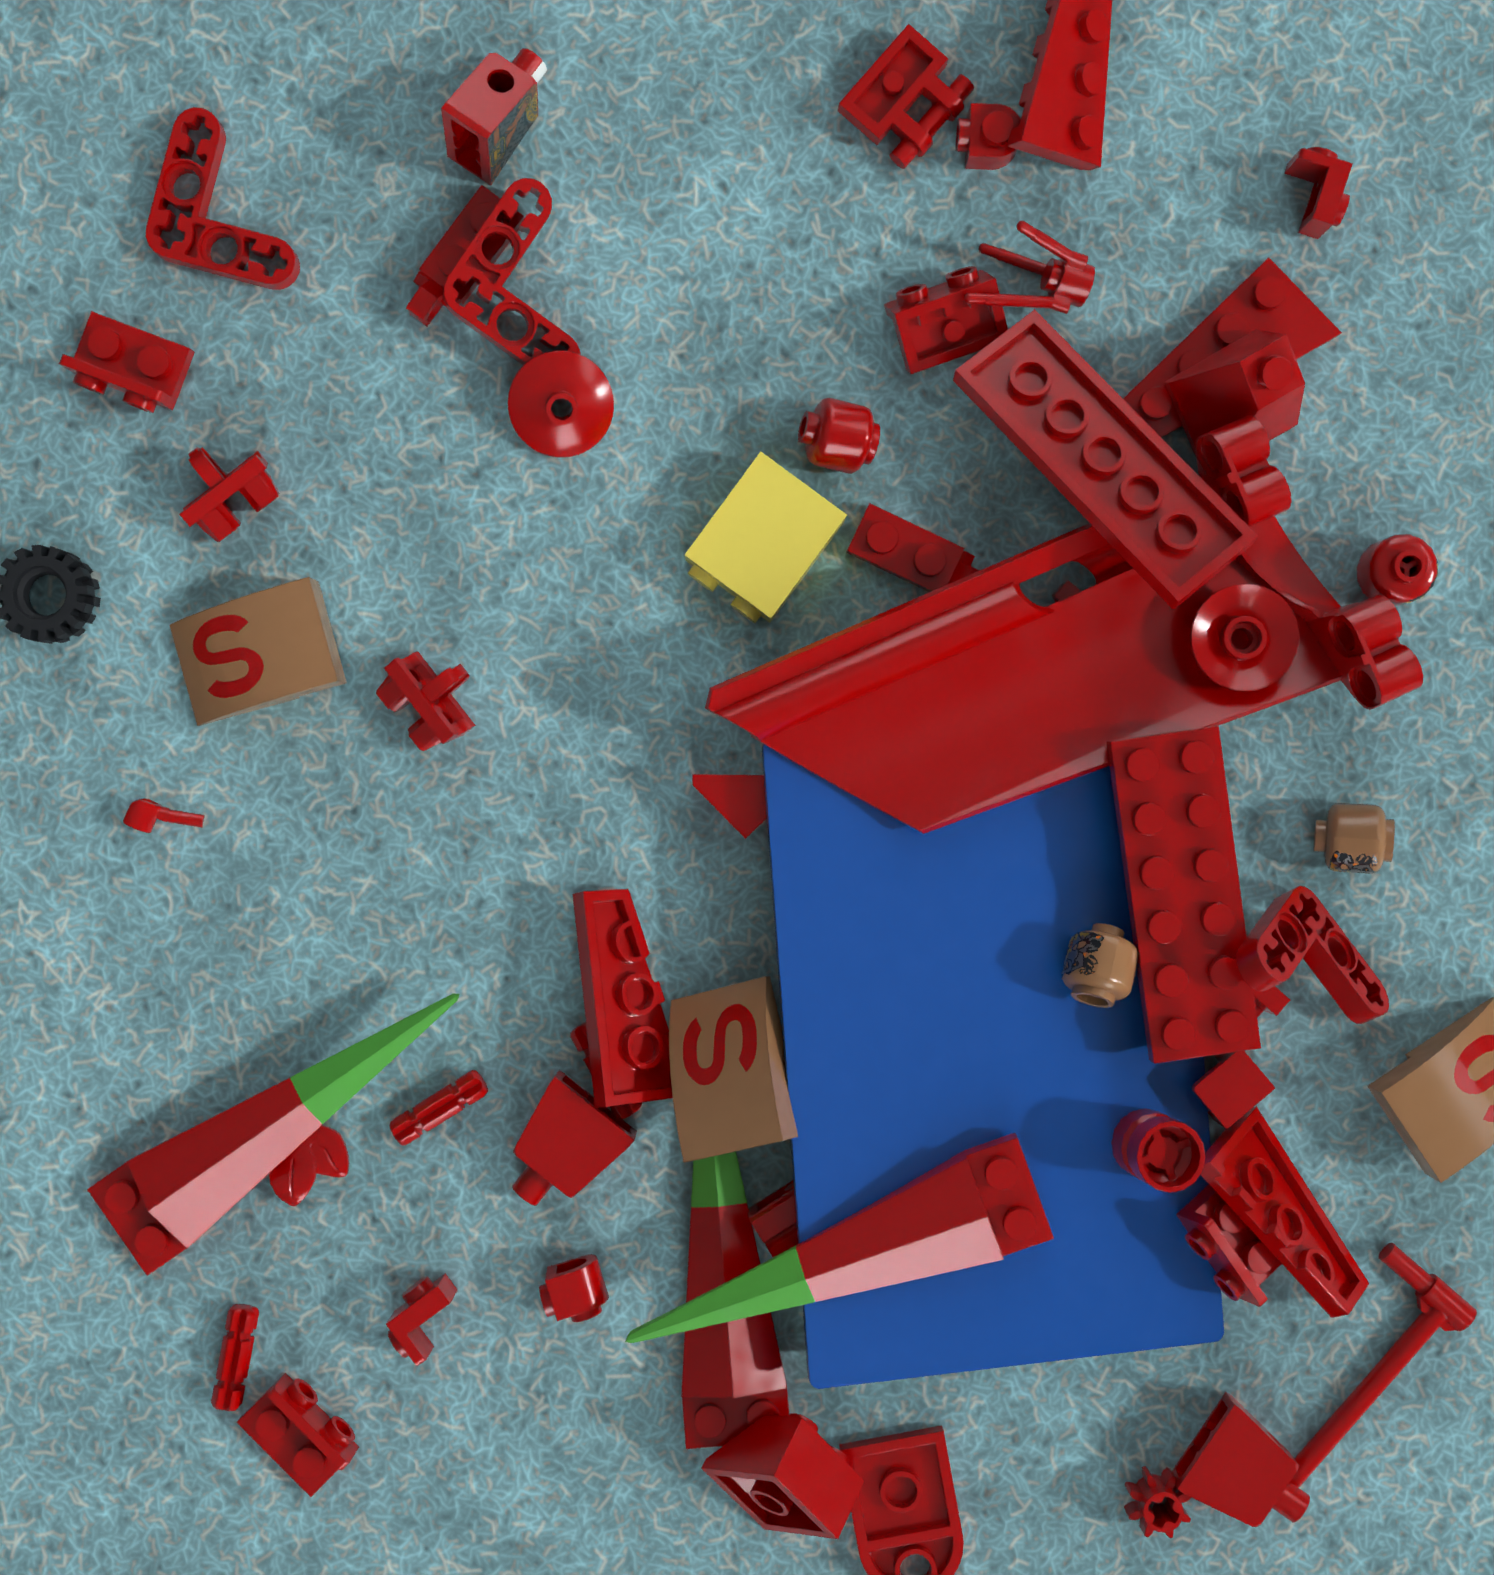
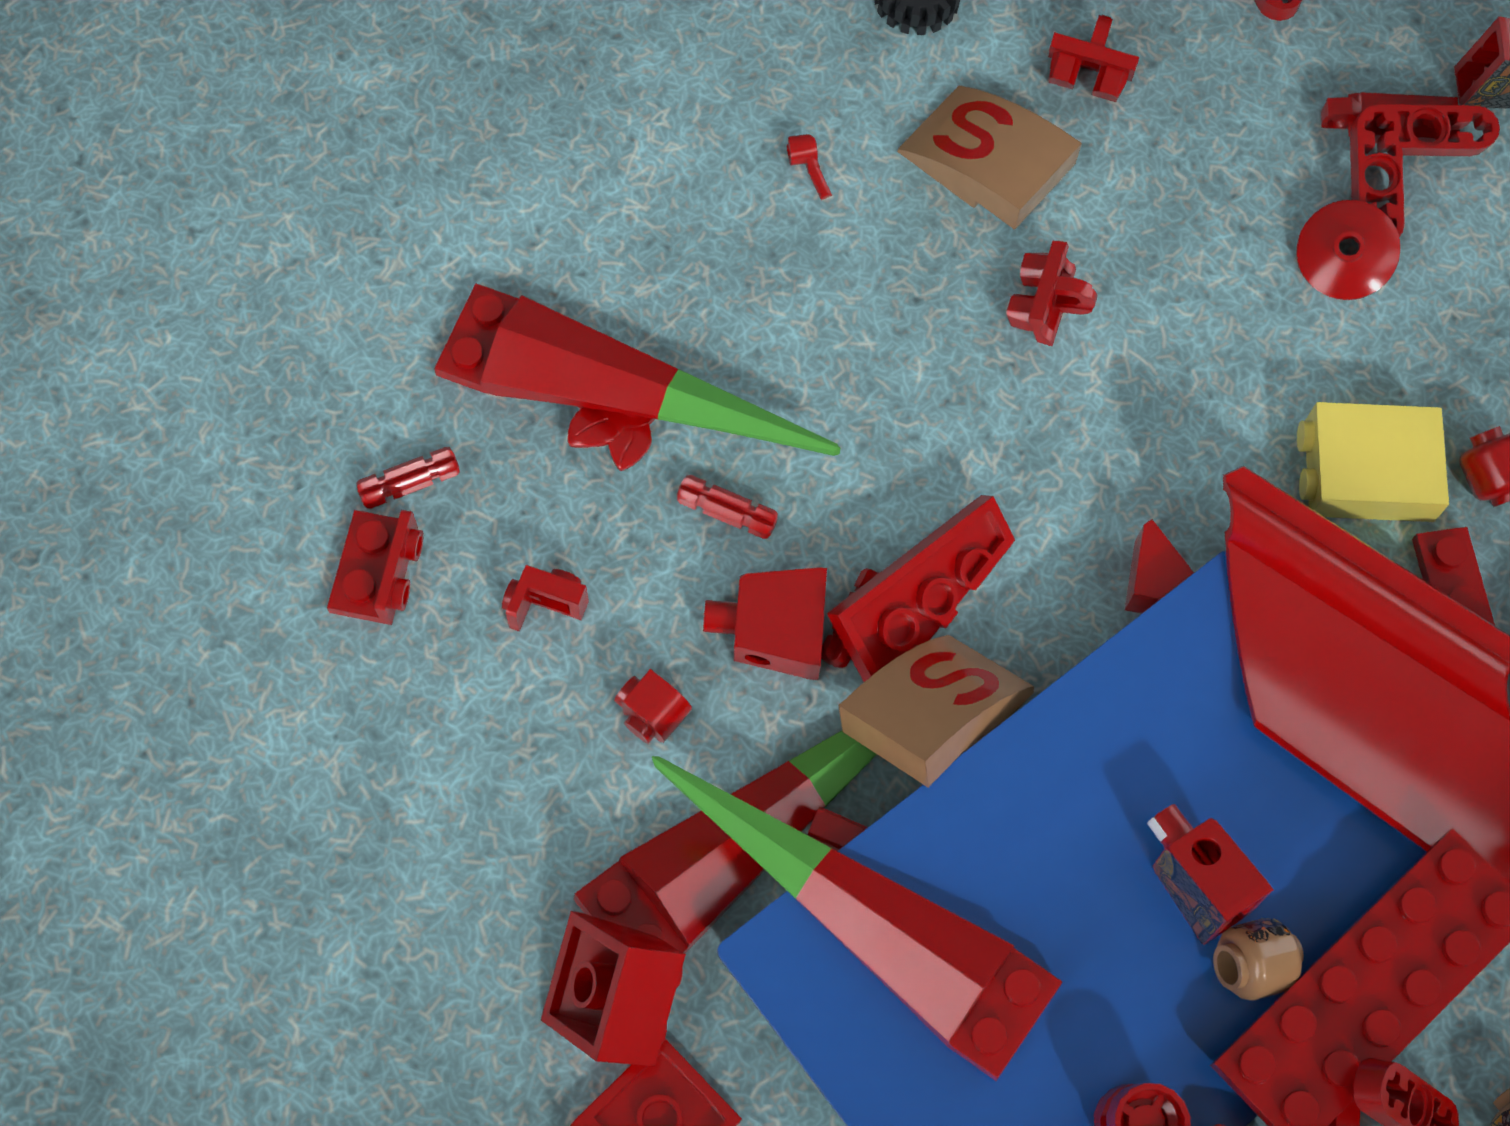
camera: 55 degrees right, 20 degrees down
none -> red torso [1147,804,1274,945]

